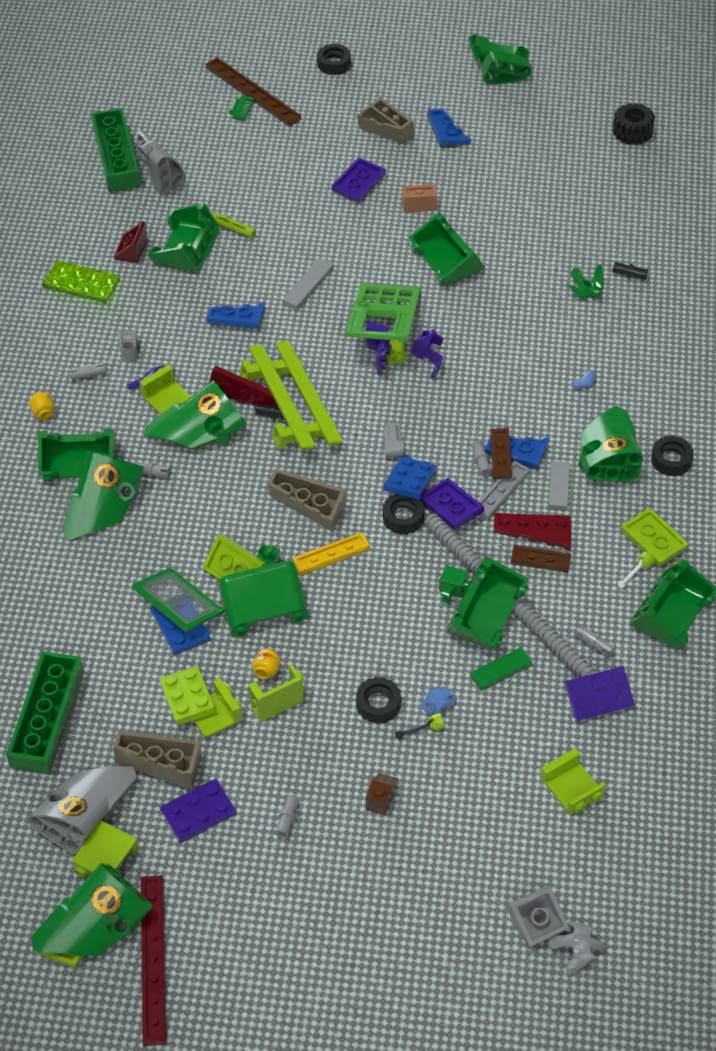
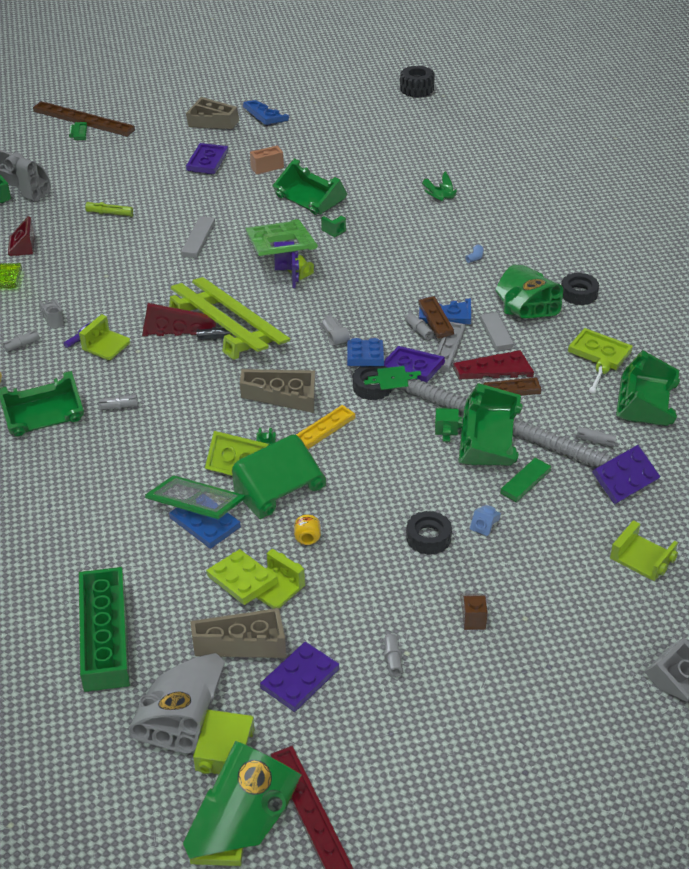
camera: 20 degrees left, 10 degrees down
green panel [62,451,144,541] -> none
green panel [144,381,247,450] -> none
green windscreen [148,203,219,271] -> none
blue wing [207,302,265,329] -> none
lime panel [248,664,305,722] -> none
black tyre [317,43,351,75] -> none
hinge [395,712,445,739] -> none
dark purple piece [412,329,444,379] -> none
green panel [468,34,532,84] -> none
black pin [612,262,649,280] -> none
none -> green panel [321,215,346,237]
none -> green piece [364,366,421,390]

